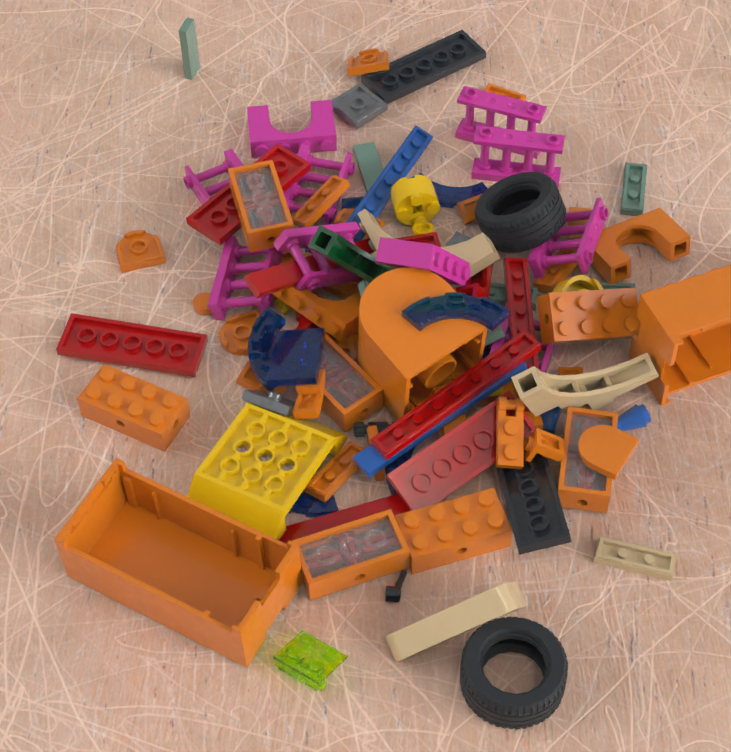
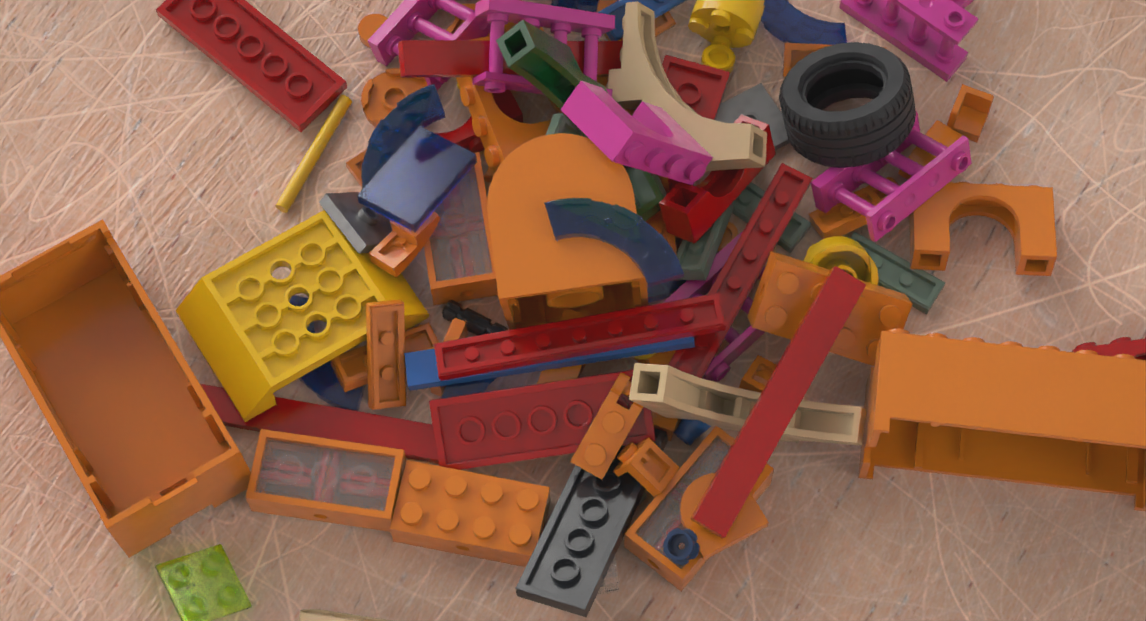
camera: 30 degrees right, 15 degrees up
orange brick [77,364,191,452] -> none
black hand [385,570,407,603] -> none
blue cone [617,404,651,431] -> none
sand green tile [620,162,647,216] -> none
none -> yellow bar [275,95,352,213]
none -> orange tile [366,299,406,410]
none -> dark blue plate [663,528,700,565]
none -> red tile [690,266,866,538]
none -> orange panel [947,84,994,143]

